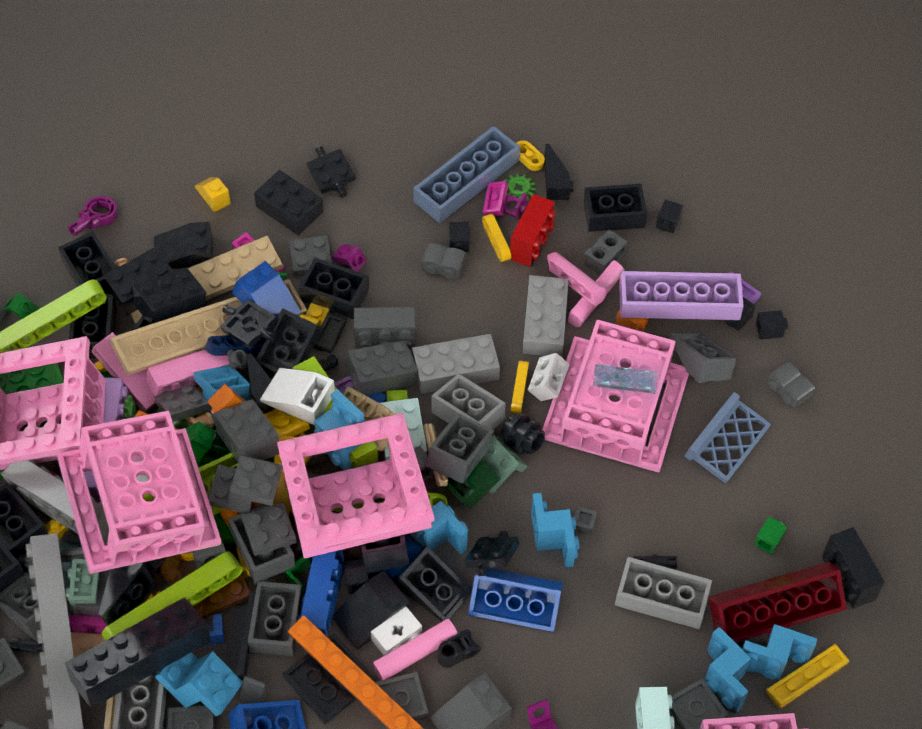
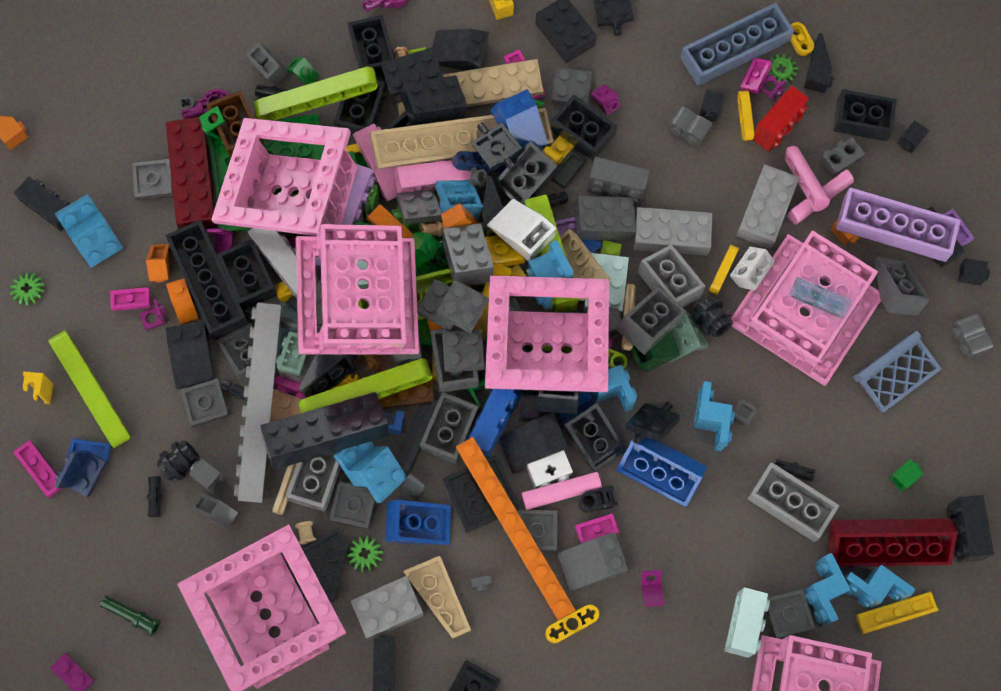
camera: 15 degrees right, 15 degrees up
none -> dark pink plate [575,513,619,544]

